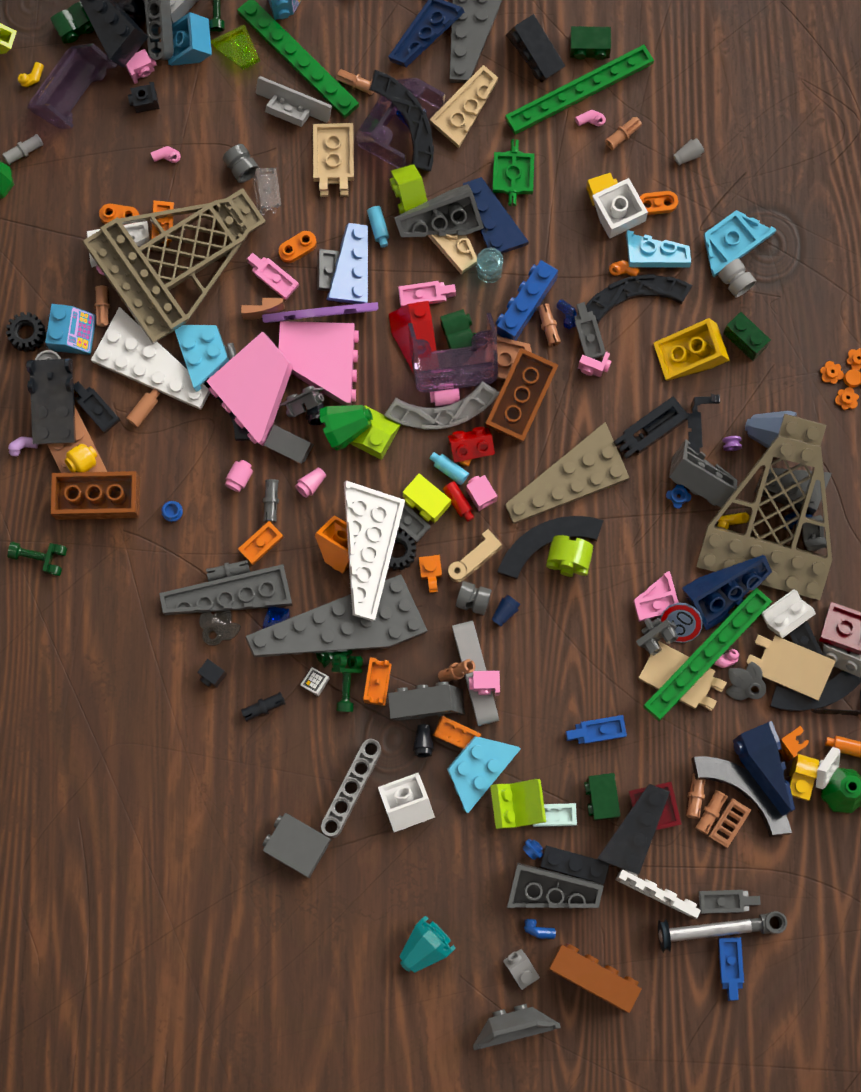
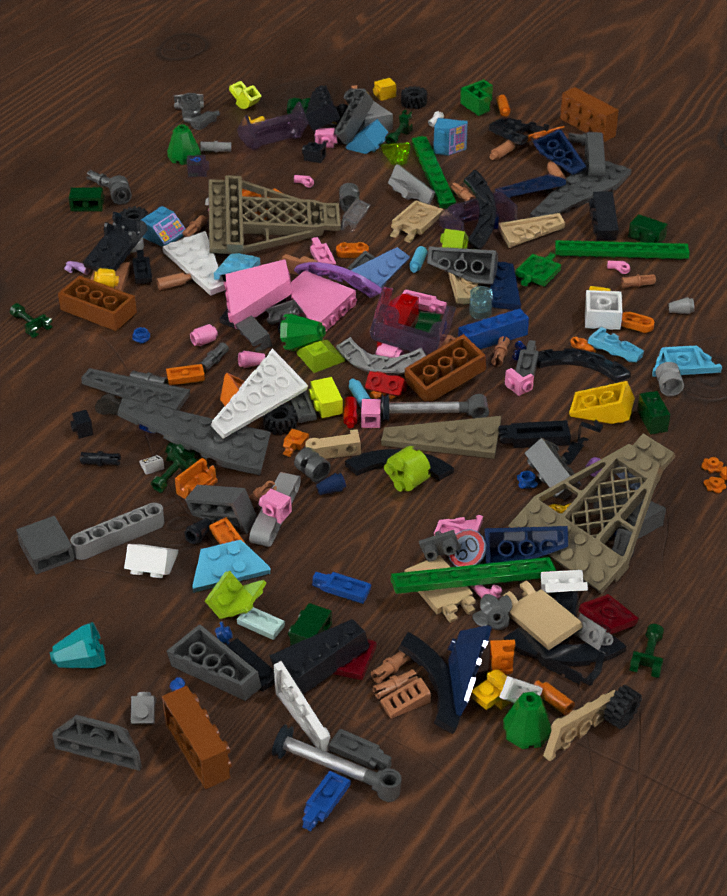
camera: 30 degrees right, 35 degrees down
none -> brick [187,155,210,177]
none -> piece [381,394,489,422]

